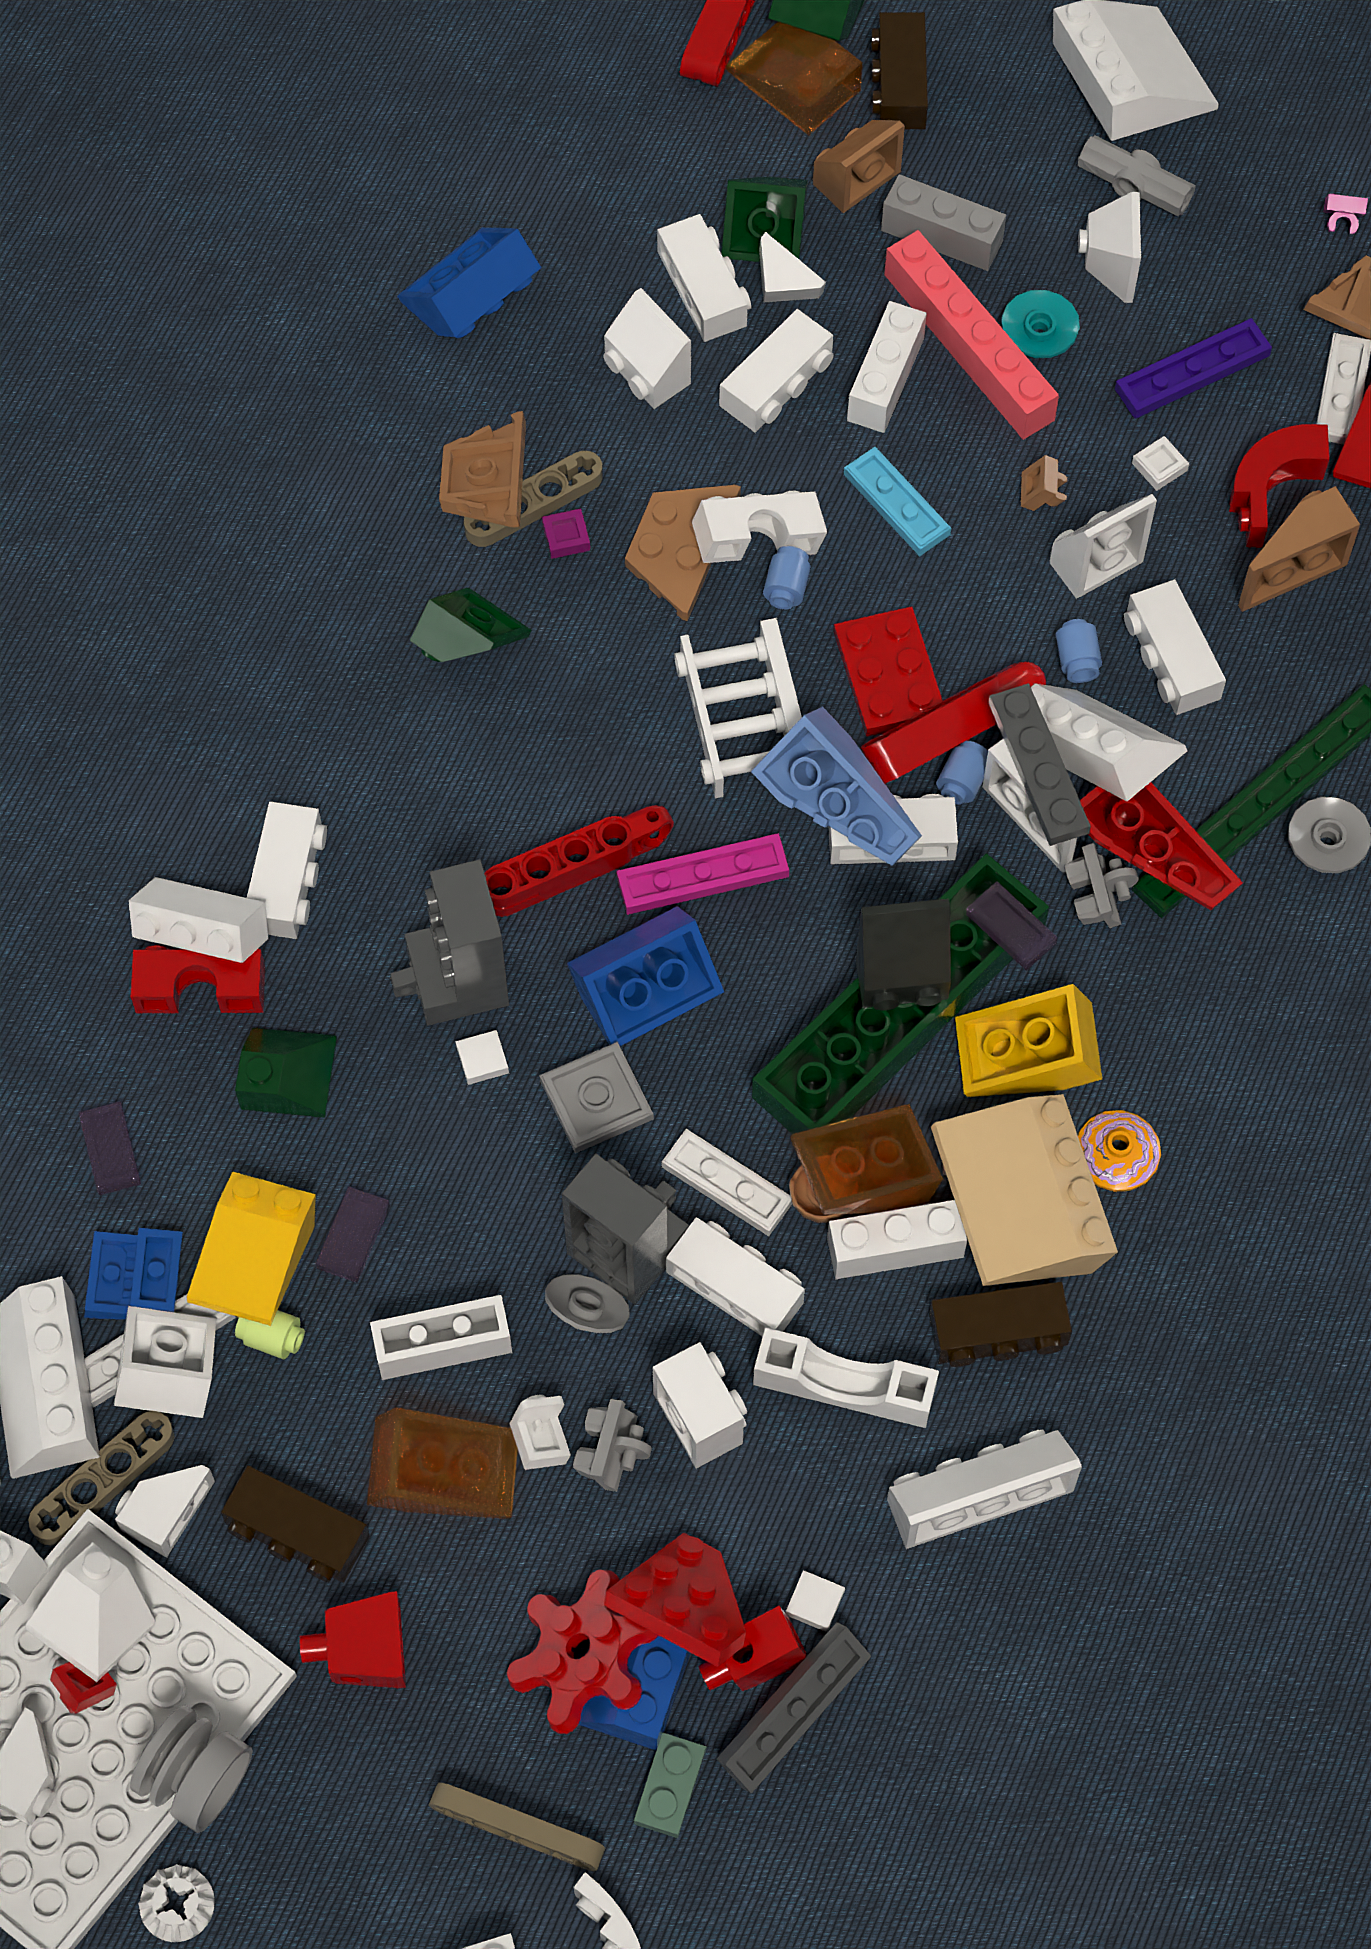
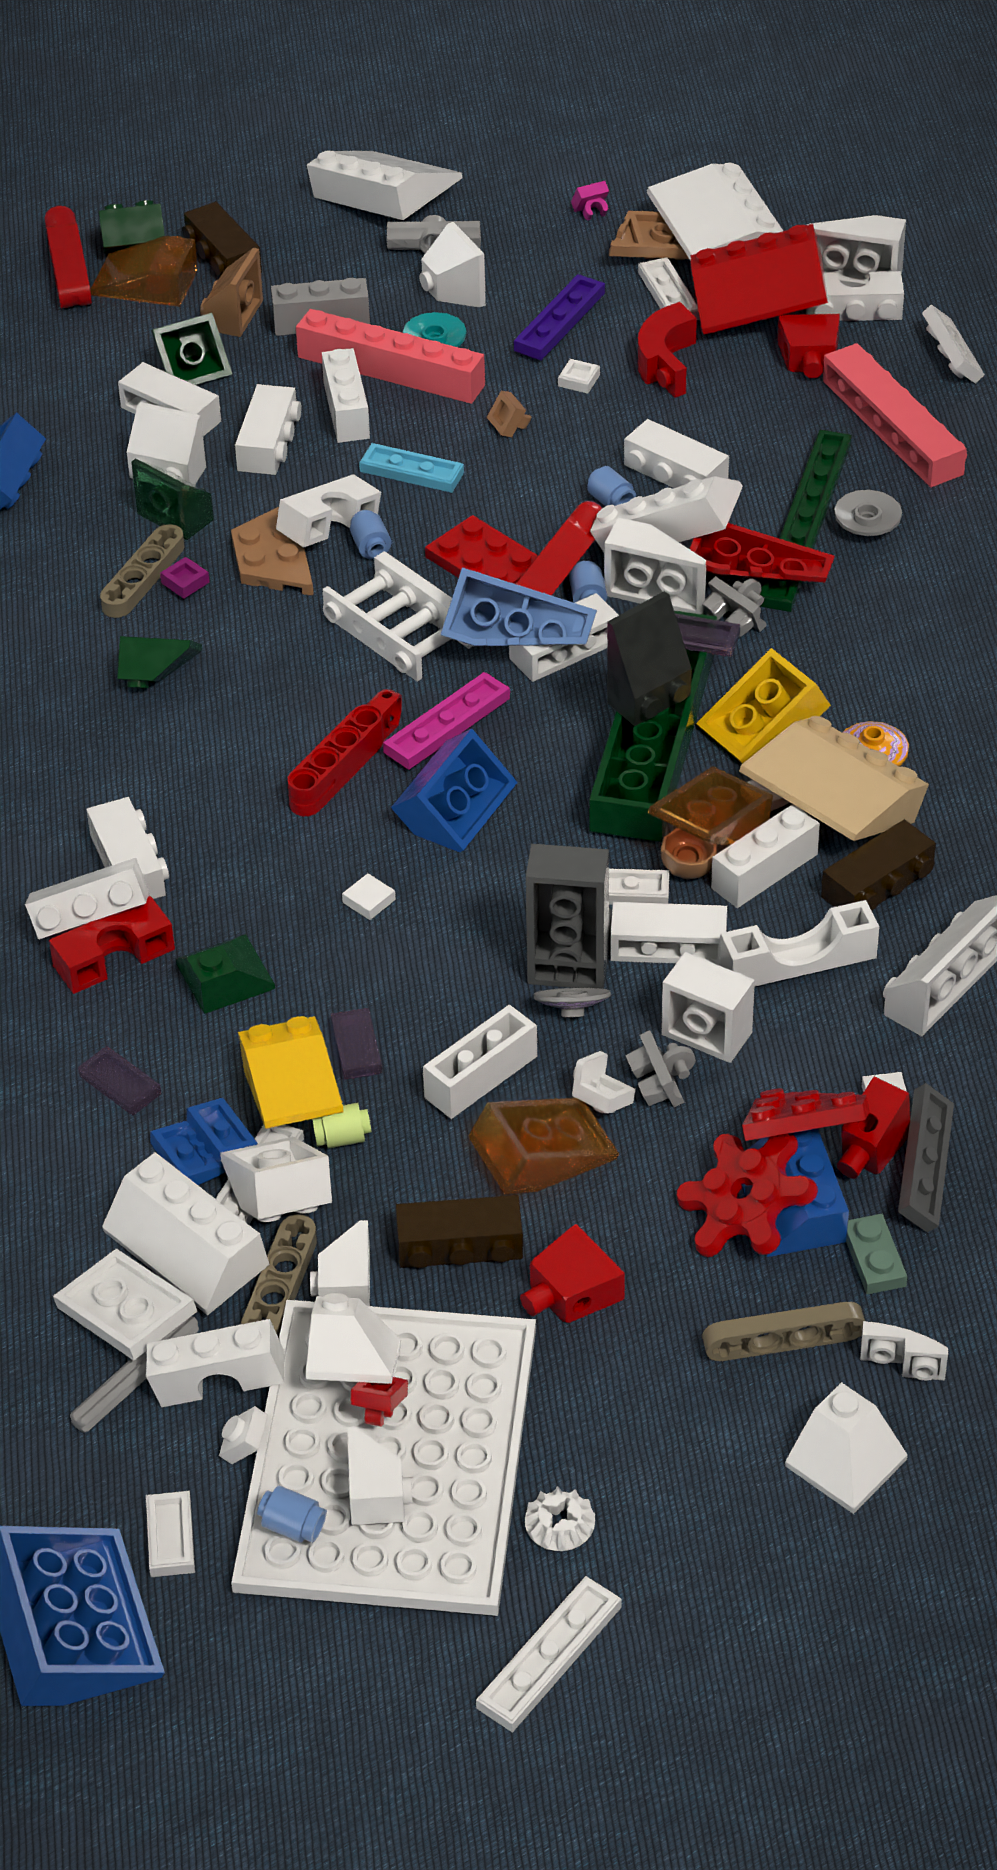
camera: 30 degrees left, 20 degrees down
light grey wheel [130,1705,253,1833] -> none
dark grey hinge [390,859,509,1026] -> none
medium nougat wing [439,411,526,528] -> none
light grey plate [539,1042,654,1153] -> none
white slope [759,232,826,302] -> none
dark grey plate [989,683,1091,846] -> none
white slope [1050,494,1157,599] -> none
medium nougat slope [1238,486,1360,612] -> none
none -> clear green slope [131,458,214,540]

